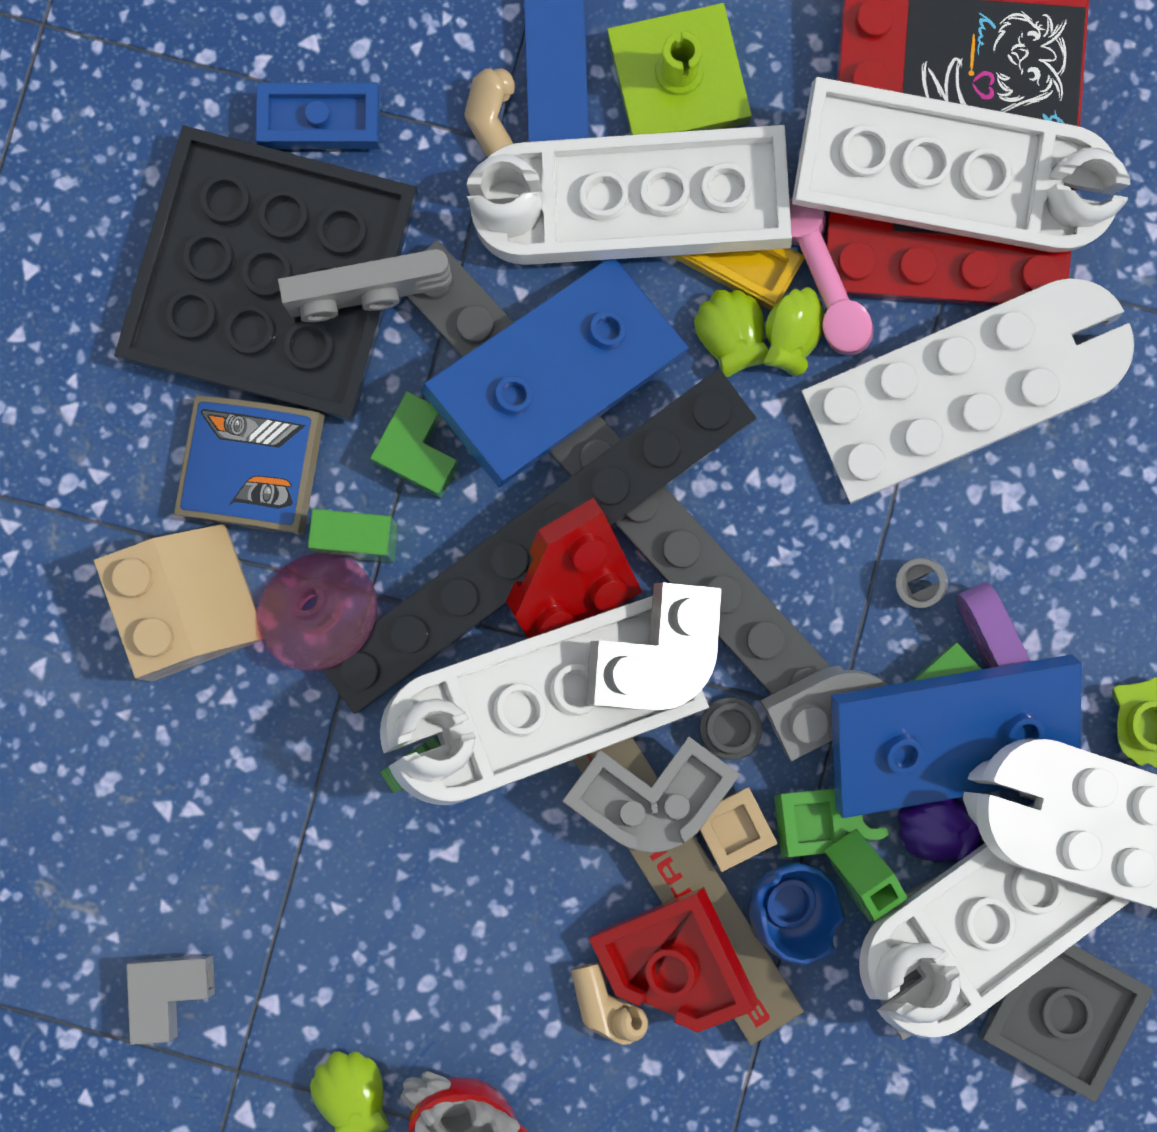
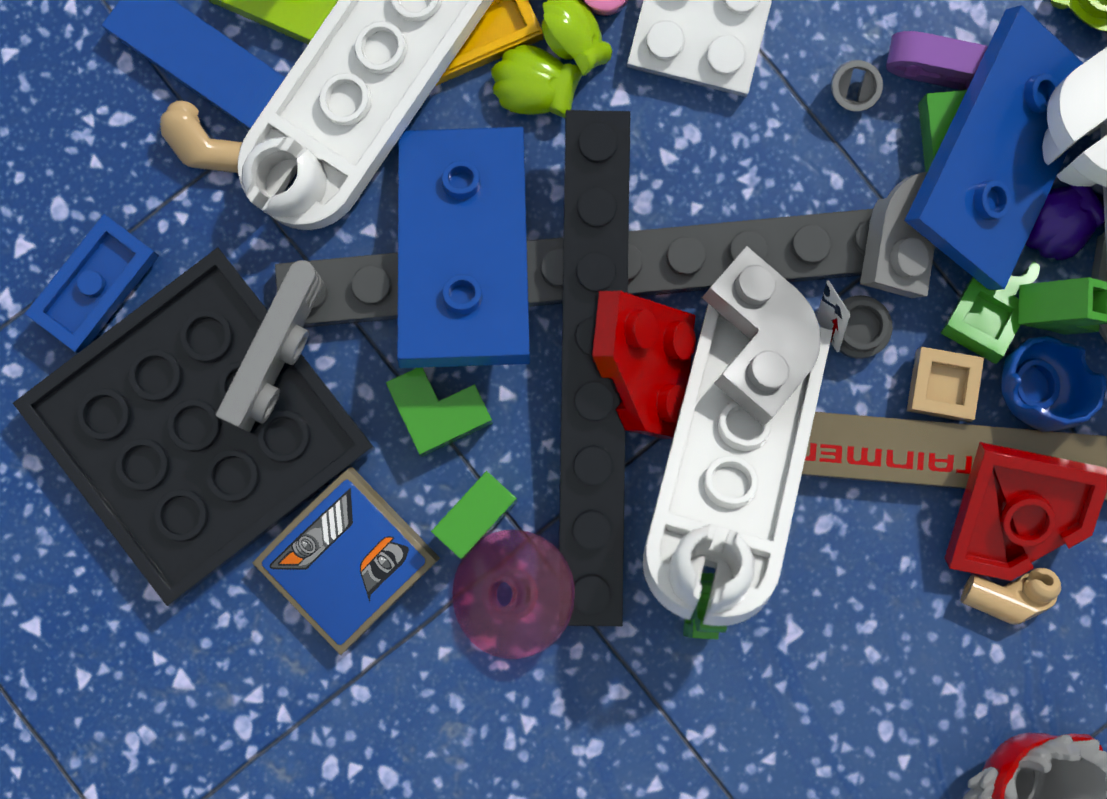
camera: 60 degrees left, 0 degrees up
tan slope [94,524,267,682] -> none
light grey plate [563,737,740,853] -> none
none -> white sticker [817,280,850,352]

